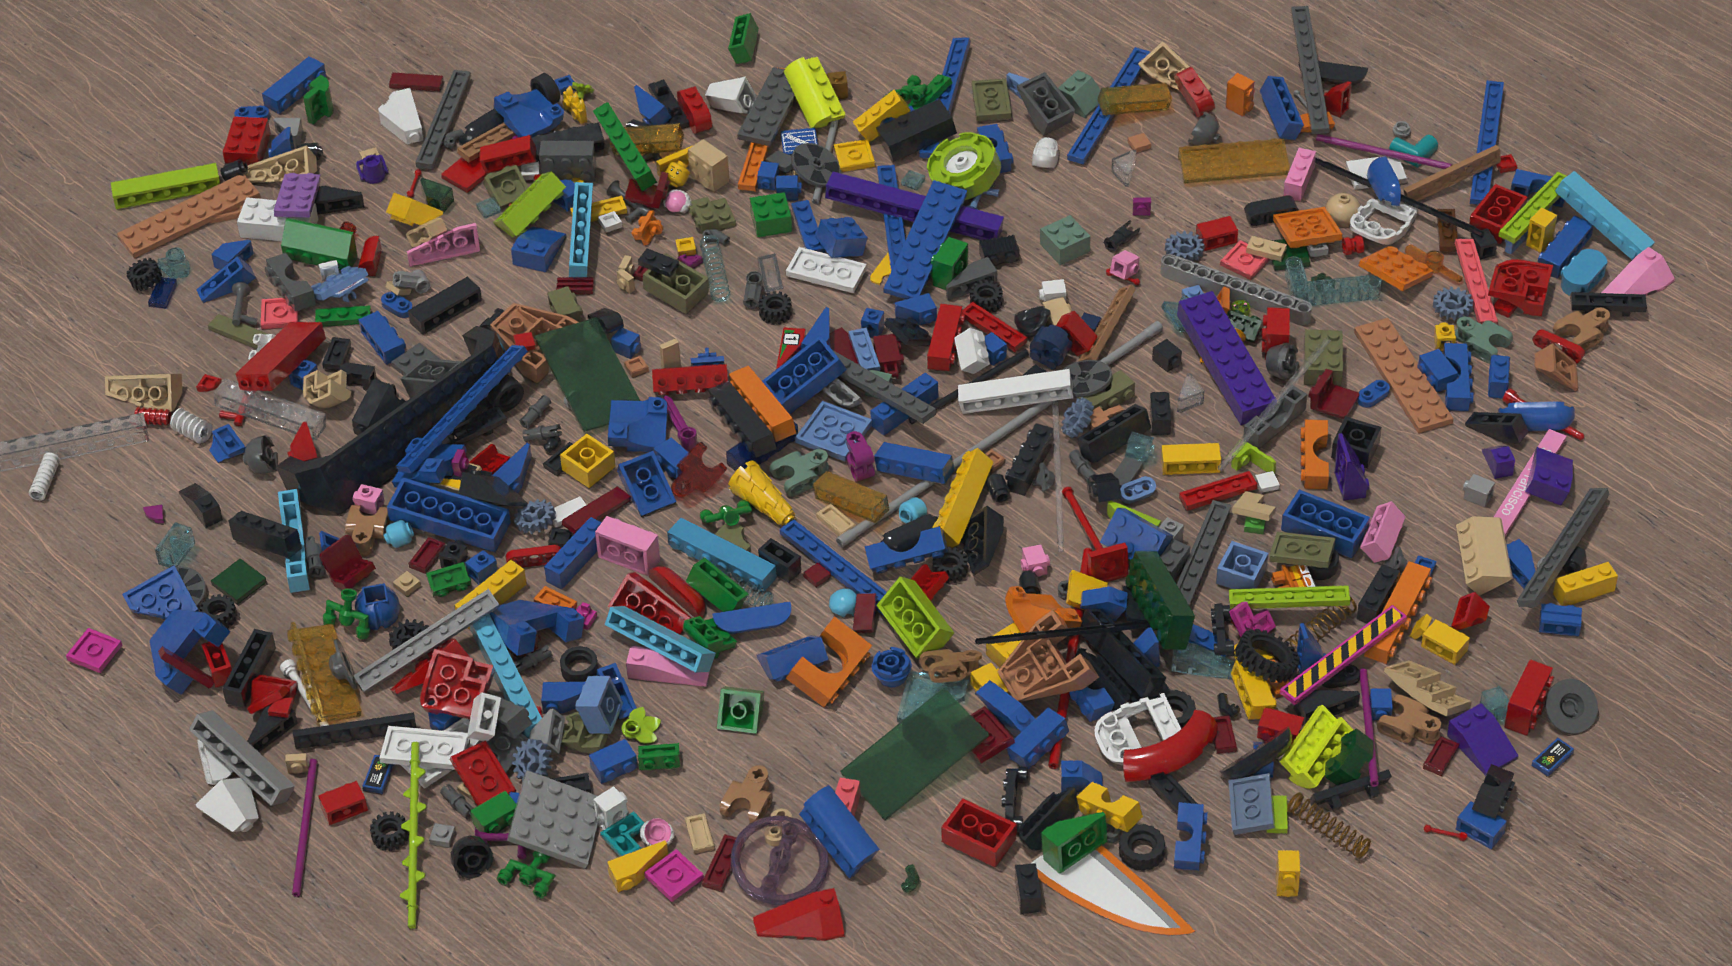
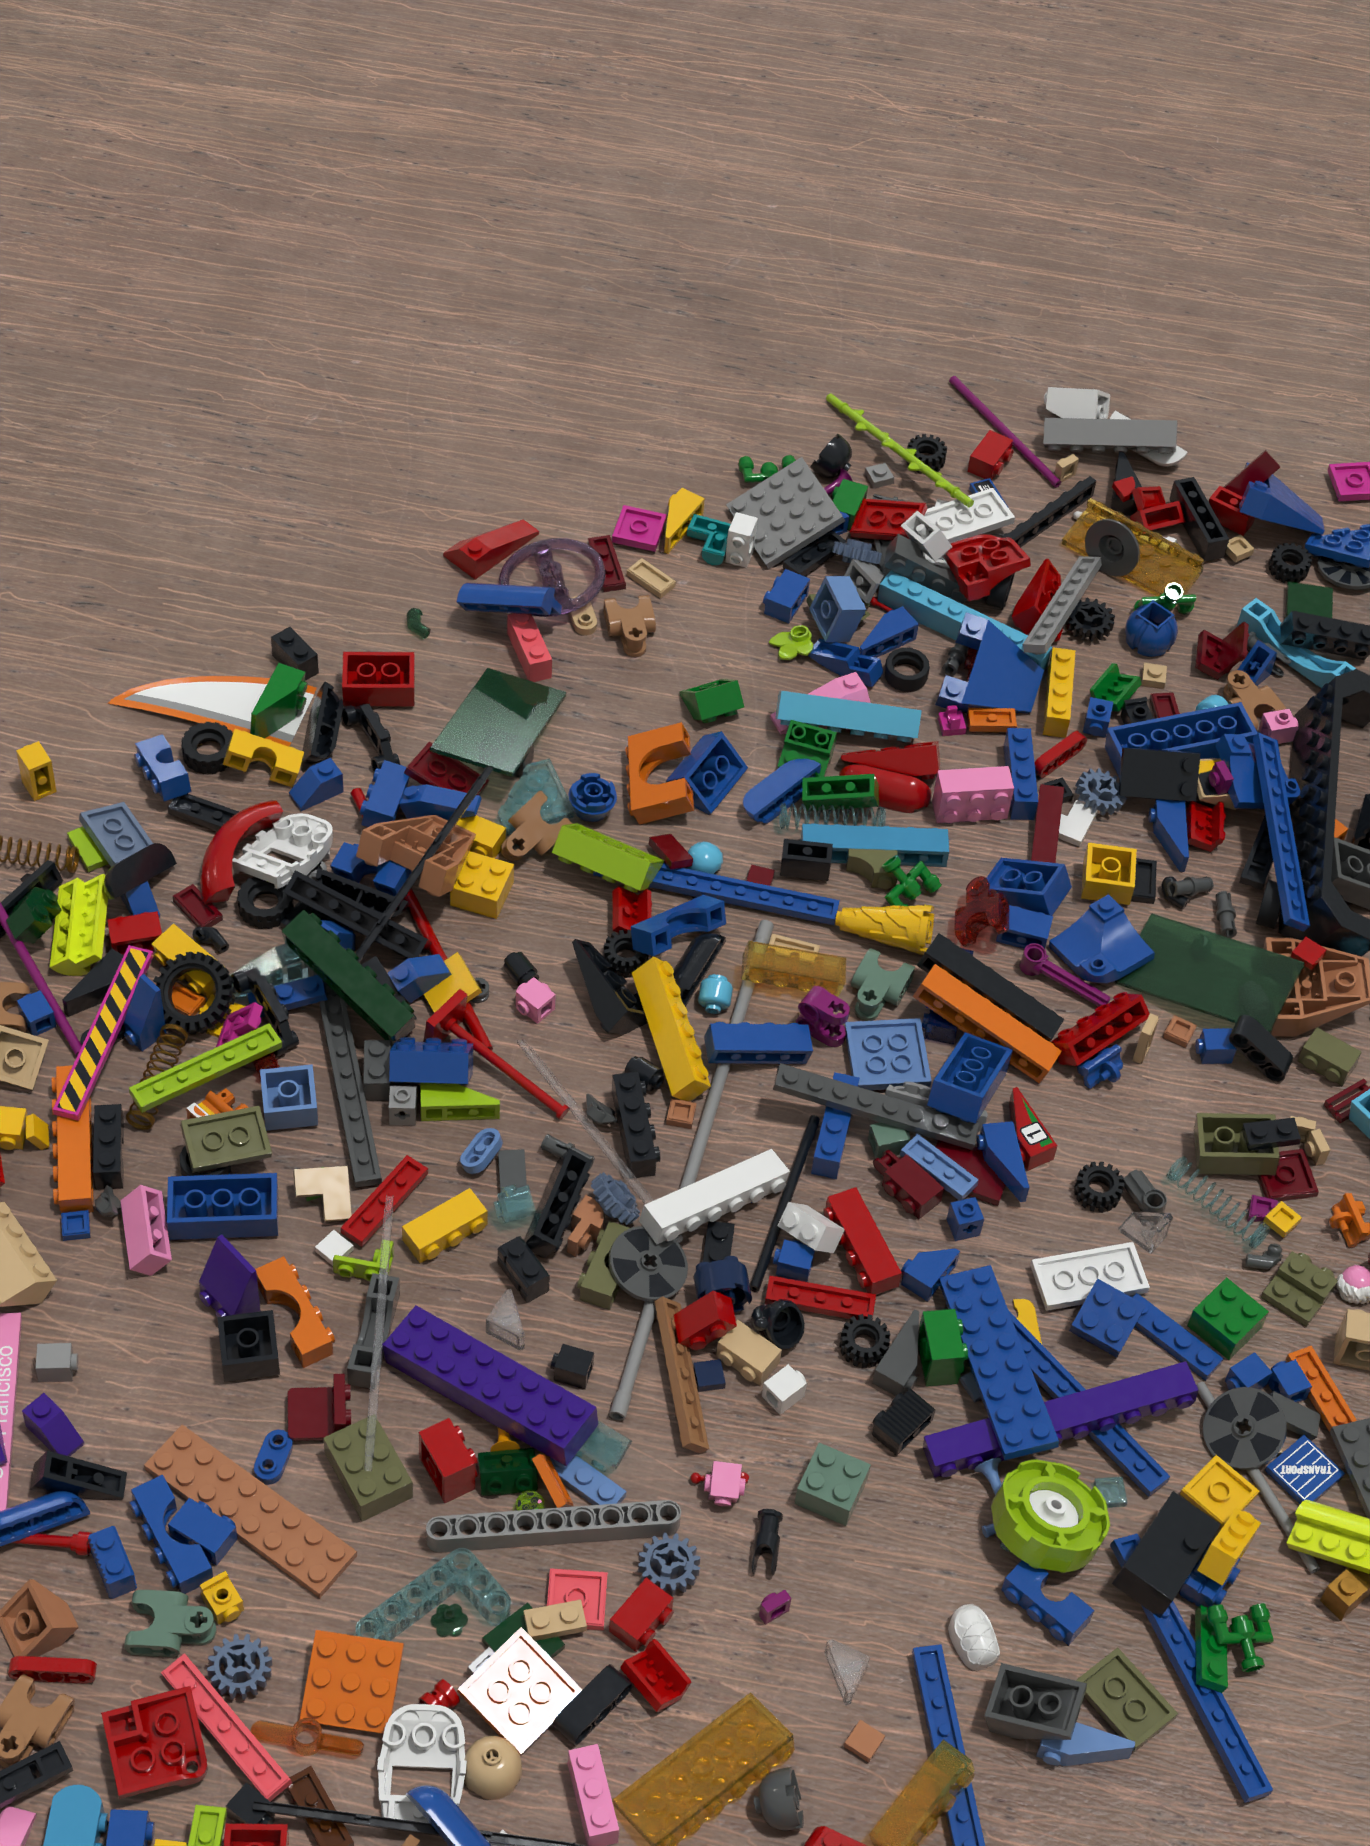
camera: 140 degrees right, 5 degrees up
green bracket [638,743,680,770] -> none
bright pink hair [640,818,674,847] -> none
black plate [884,317,932,346] -> none
orange slope [1005,586,1082,633] -> none
sand green slope [1058,70,1105,118] -> none
black brick [1087,473,1121,502] -> none
flat silver cone [1266,343,1299,380] -> none
none -> red bracket [620,1639,691,1712]
none -> tan plate [1226,535,1254,563]

